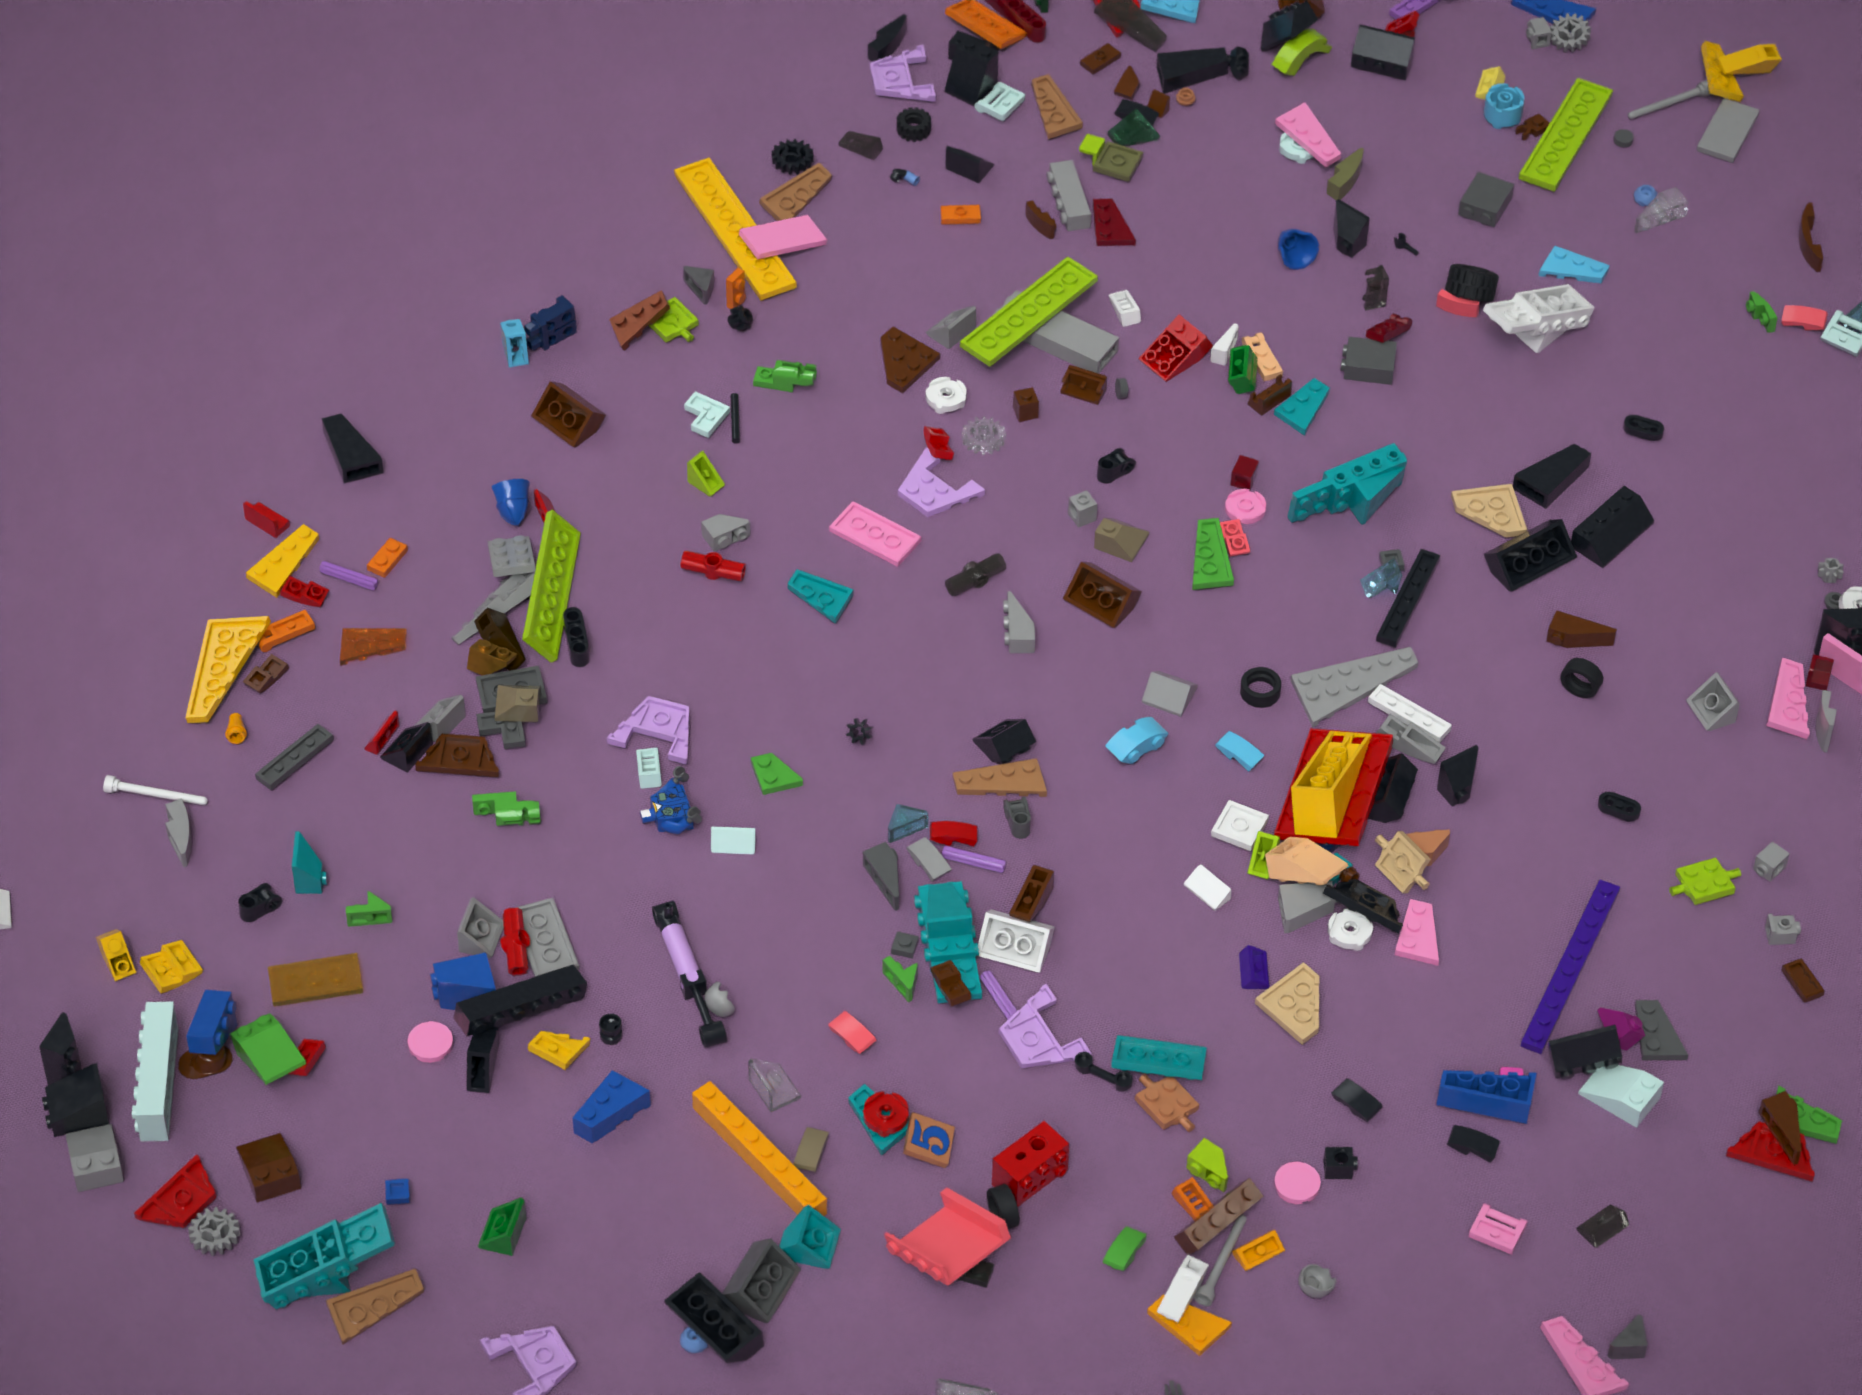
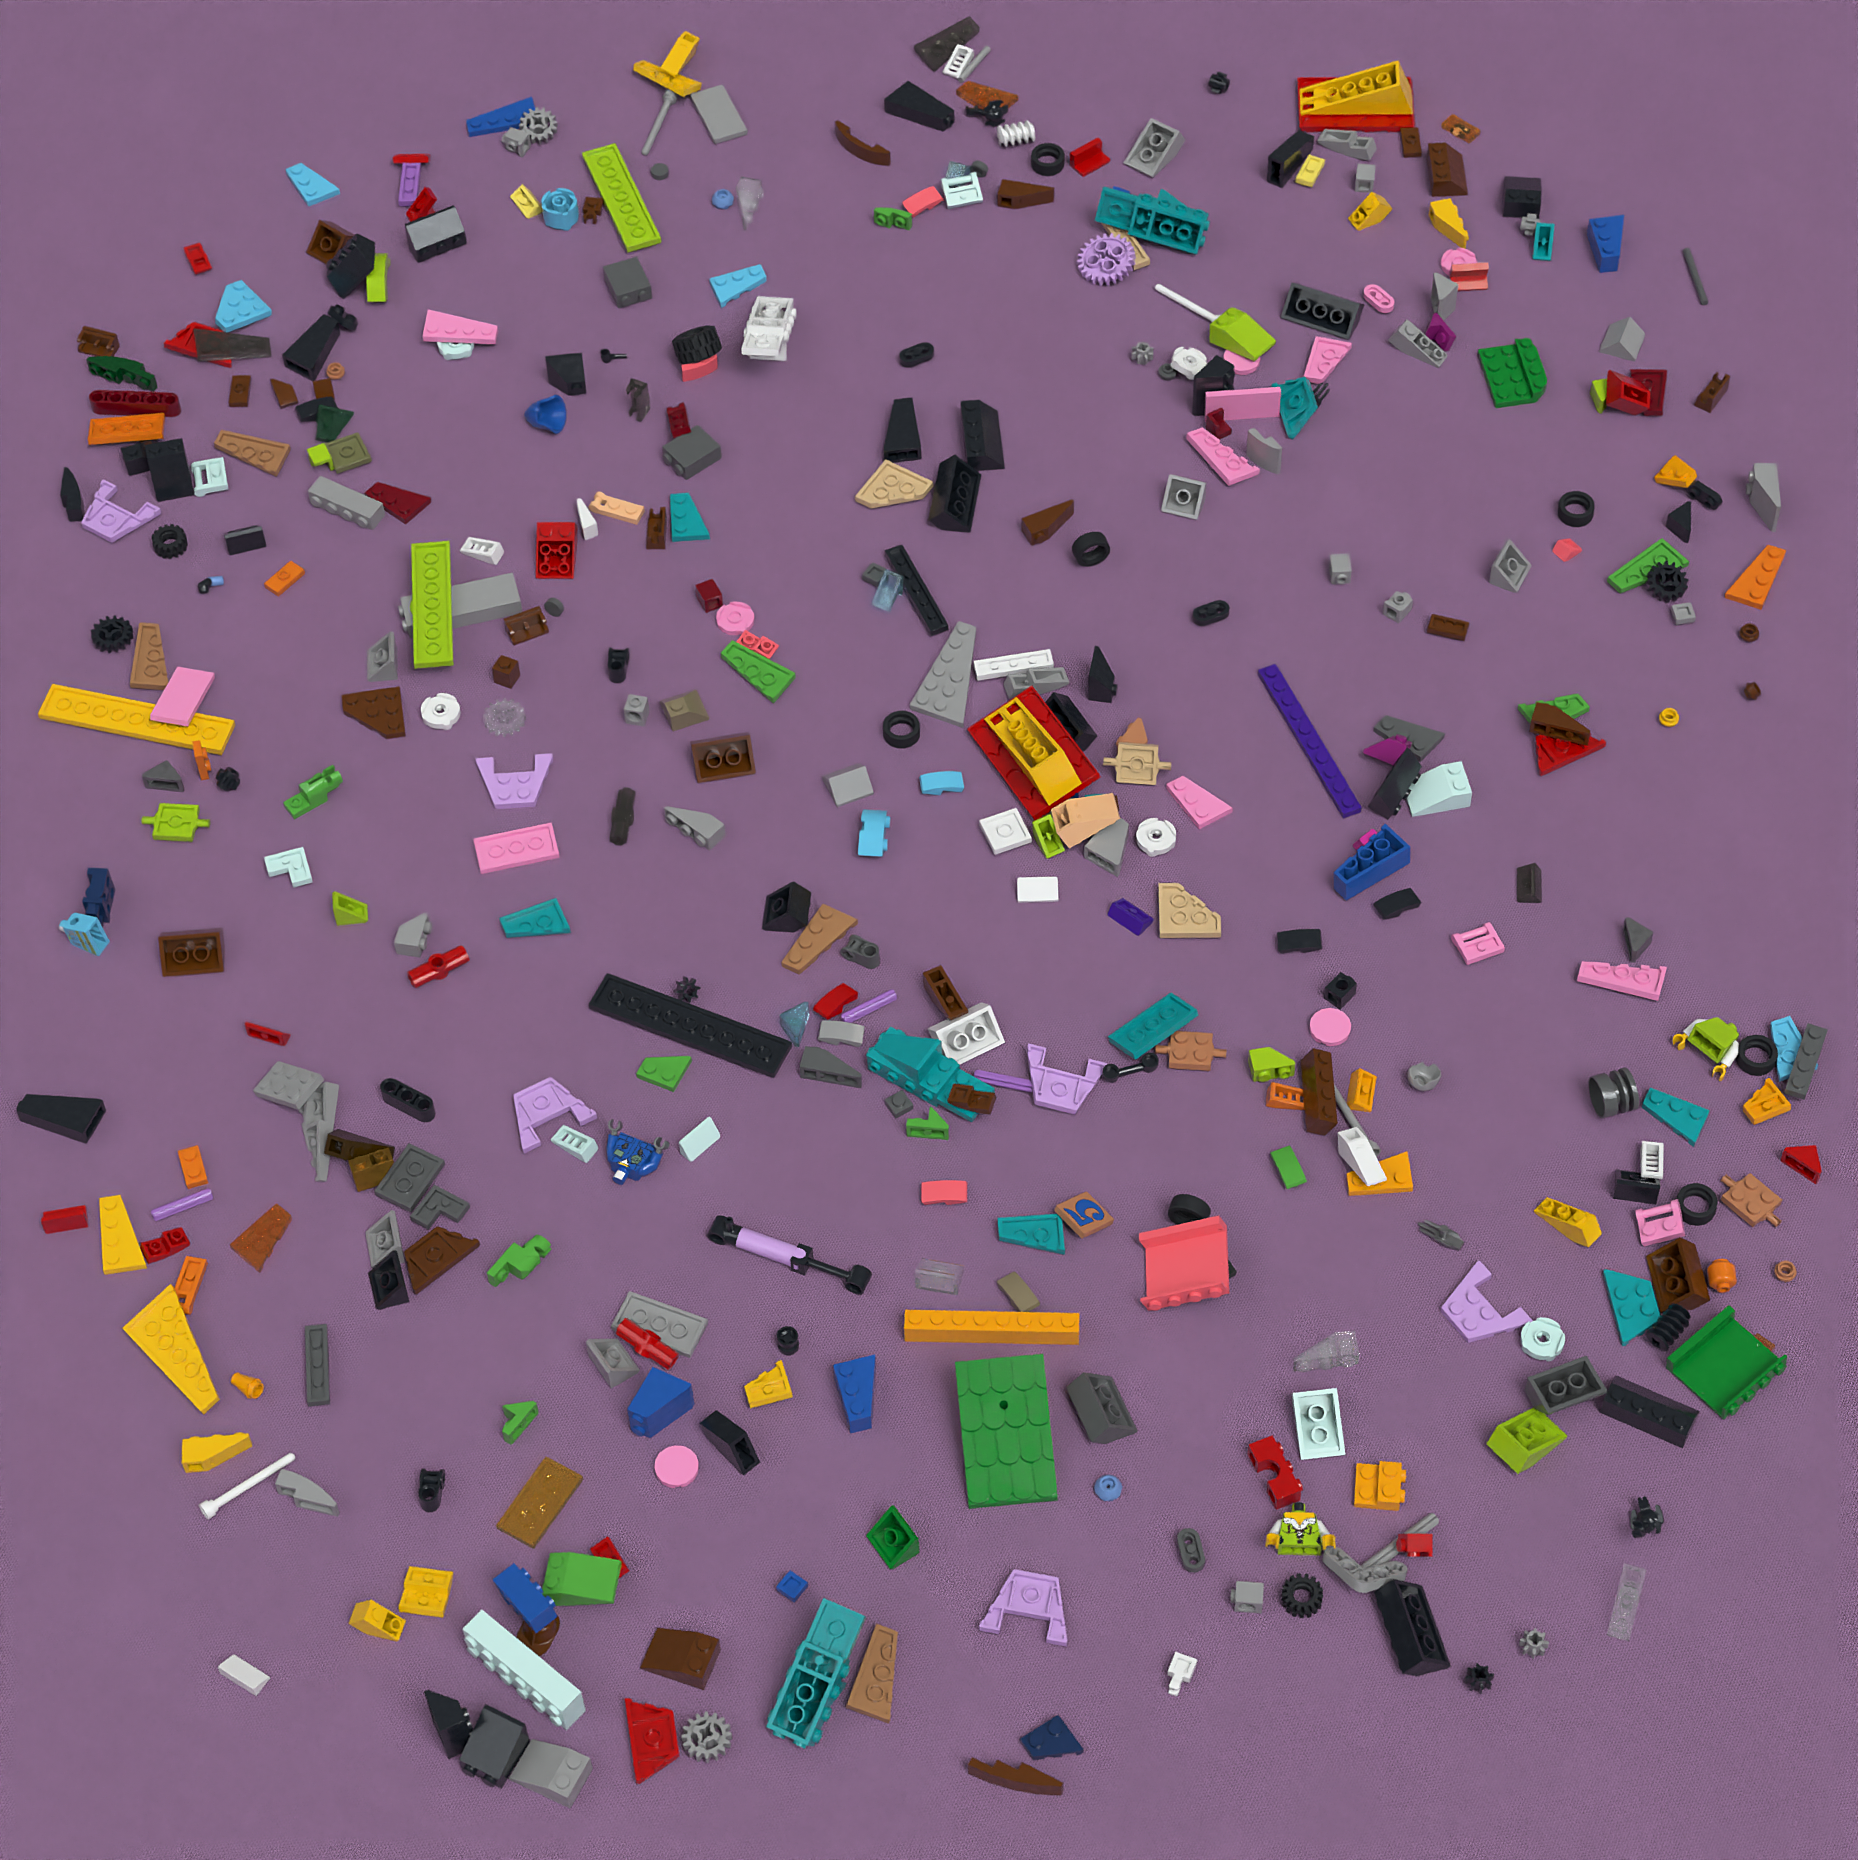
camera: 45 degrees left, 5 degrees up
reddish brown slope [243,654,289,693] -> none
teal slope [292,831,327,894] -> none
red slope [364,711,399,755] -> none
black brick [453,964,587,1037] -> none
blue helmet [491,479,530,526] -> none
dark tan slope [495,685,541,722] -> none
lime plate [522,509,581,663] -> none
copper wing [609,290,670,351] -> none
black slope [664,1272,764,1363] -> none
light grey hair [704,982,735,1017] -> none
black bar [730,393,740,444] -> none
teal slope [779,1205,841,1269] -> none
clear smoke slope [838,131,883,160] -> none
red plate [863,1091,909,1137] -> none
red slope [923,426,954,460] -> none
red piece [992,1121,1069,1207] -> none
reddish brown slope [1025,200,1057,239] -> none
green brick [1228,345,1258,394] -> none
teal wedge [1287,443,1407,525] -> none
black wing [1323,879,1403,934] -> none
olive slope [1326,147,1364,200] -> none
lime plate [1669,857,1741,905] -> none
none -> yellow slope [182,1432,252,1473]
none -> black plate [589,973,792,1078]
none -> green piece [955,1354,1058,1509]

